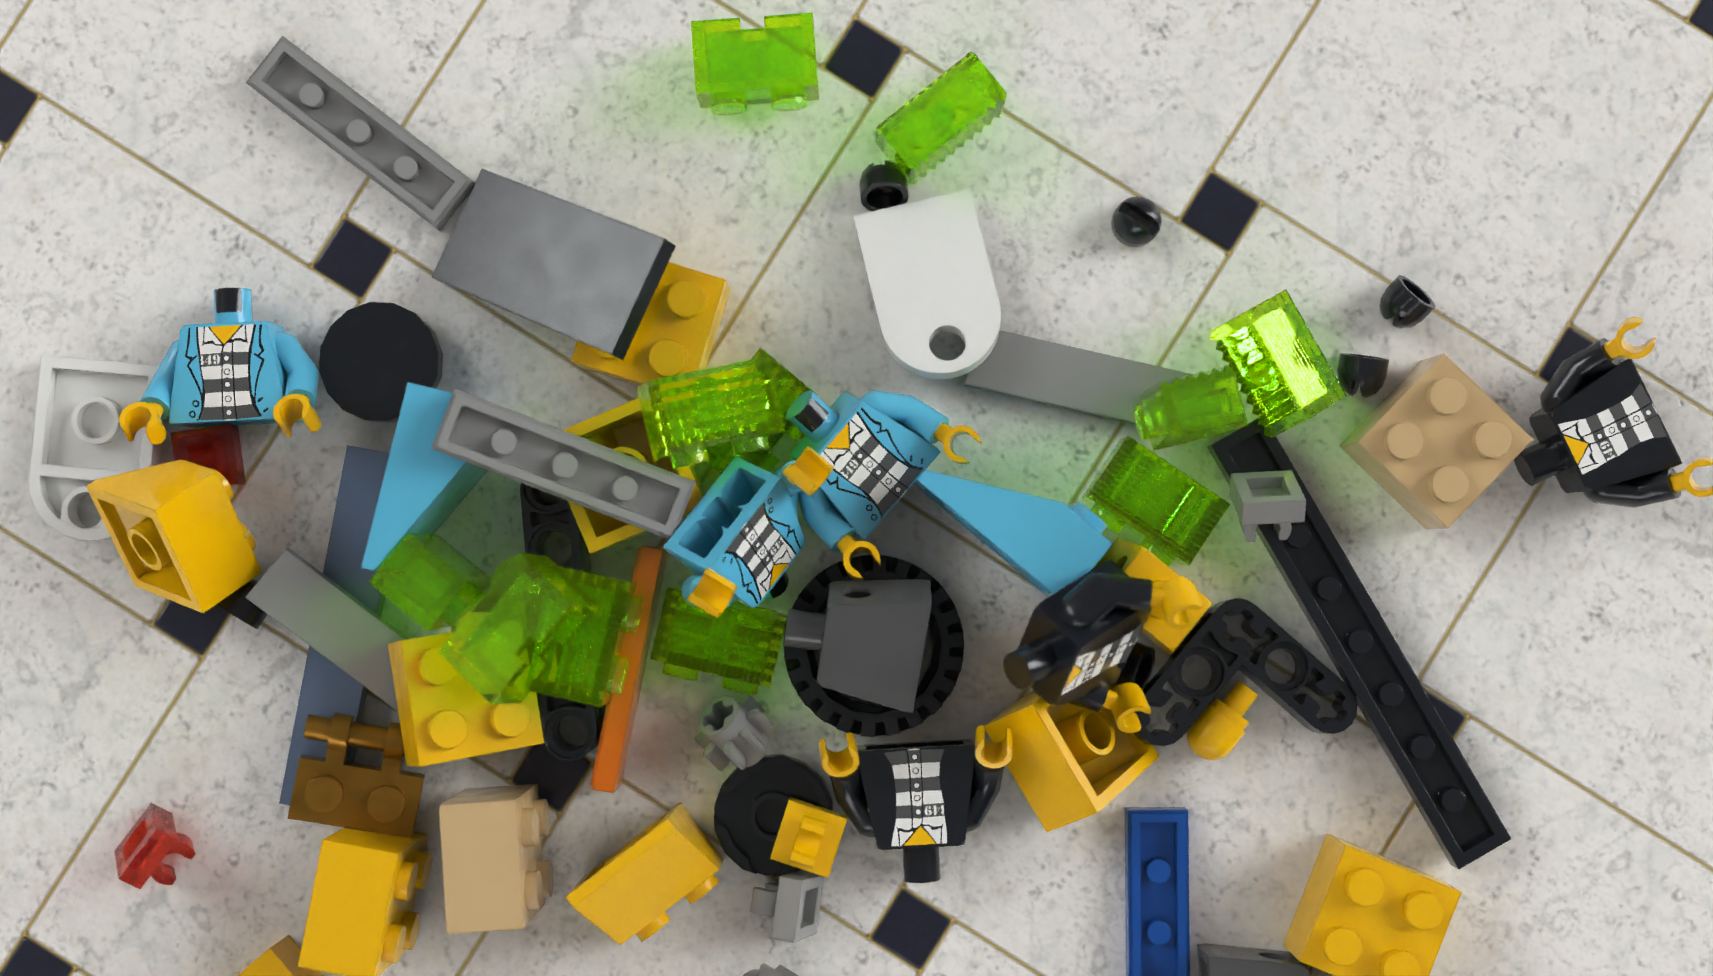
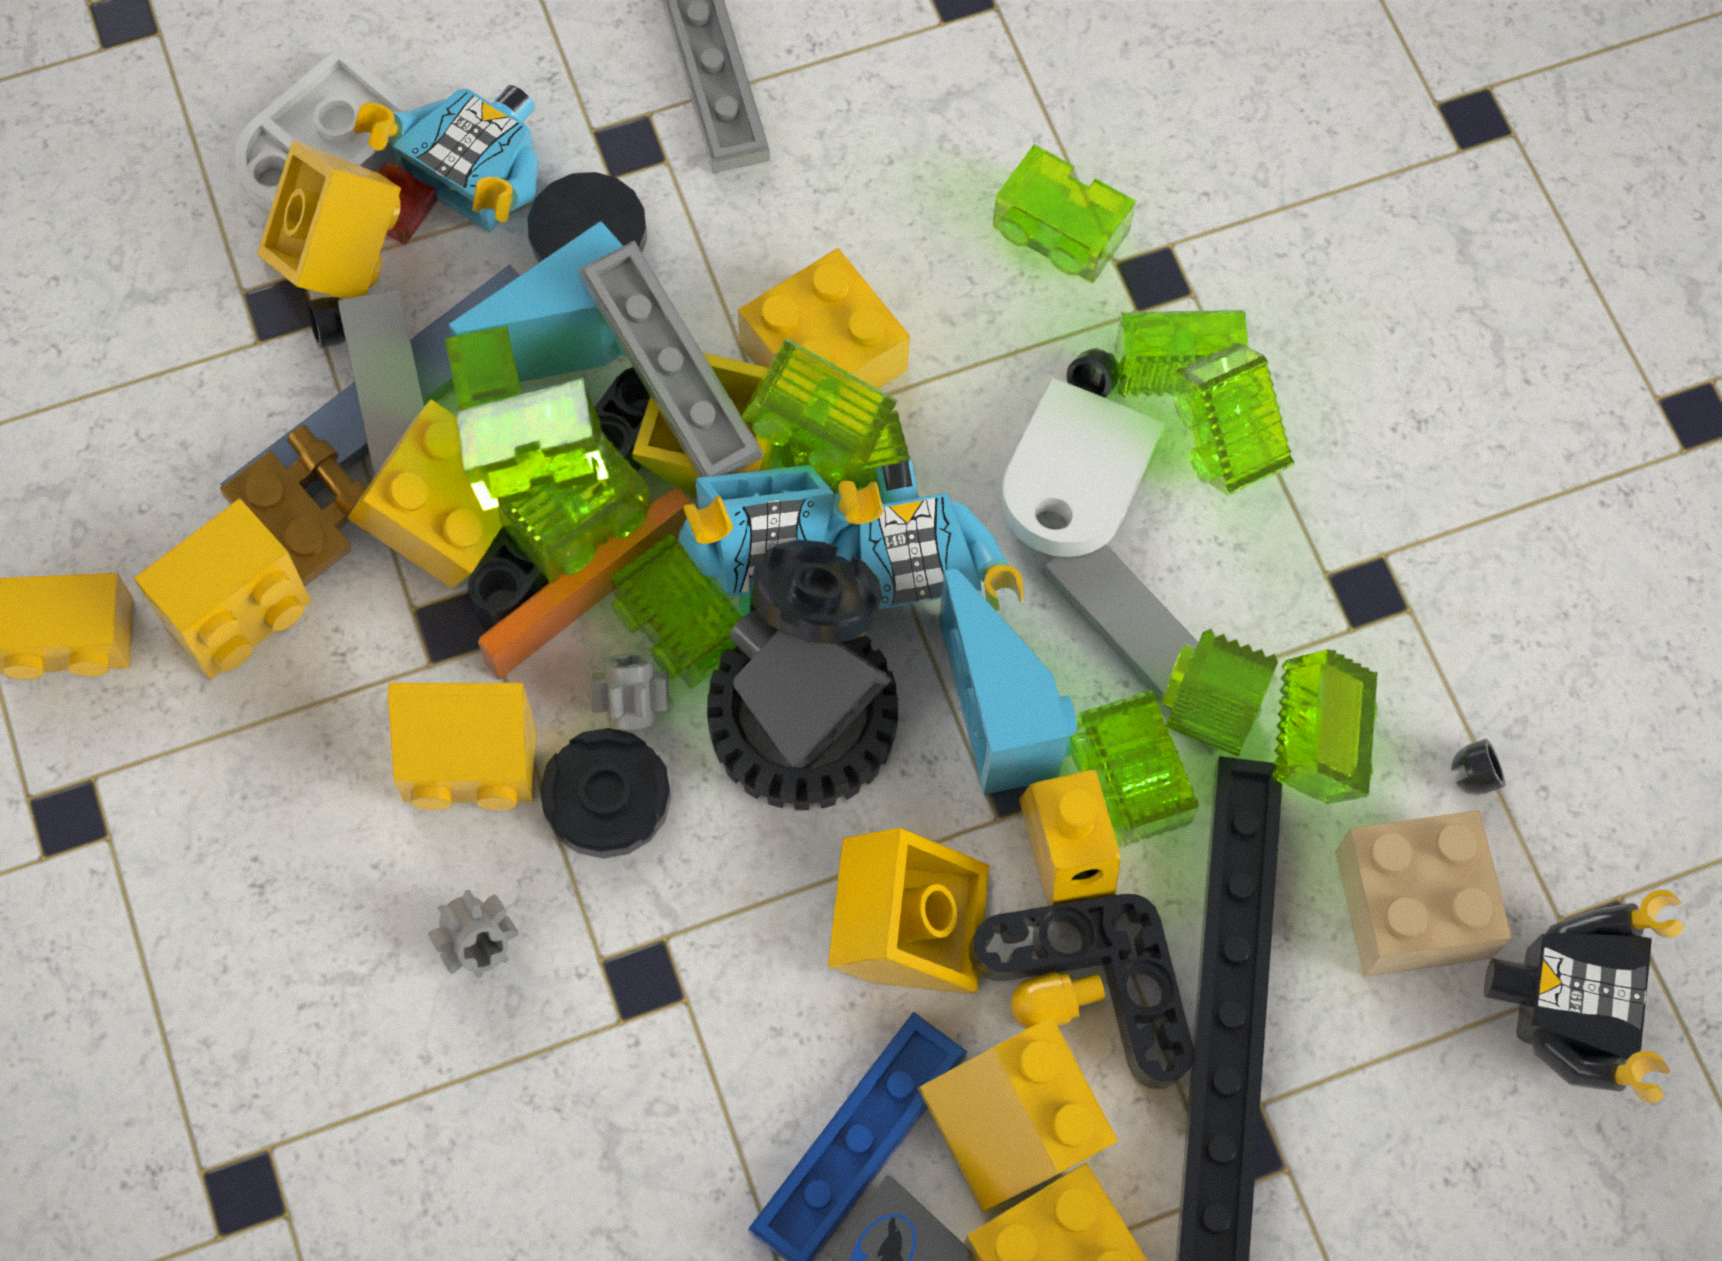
camera: 35 degrees right, 20 degrees down
clear red tile [114,803,196,889] -> none
tile [432,169,676,360] -> none
tan brick [439,784,553,934] -> none
light grey tile [750,870,824,943] -> none
yellow tile [770,797,847,878] -> none
torso [819,725,1013,883] -> none
black torso [1003,560,1202,733] -> none
black hinge [1111,197,1162,247] -> none
black hinge [1115,641,1155,689] -> none
light grey tile [1229,470,1306,542] -> none
black hinge [1337,353,1389,398] -> none
none -> black tile [749,540,882,644]
none -> yellow slope [918,1016,1118,1212]
none -> clear neon green brick [1174,343,1294,496]

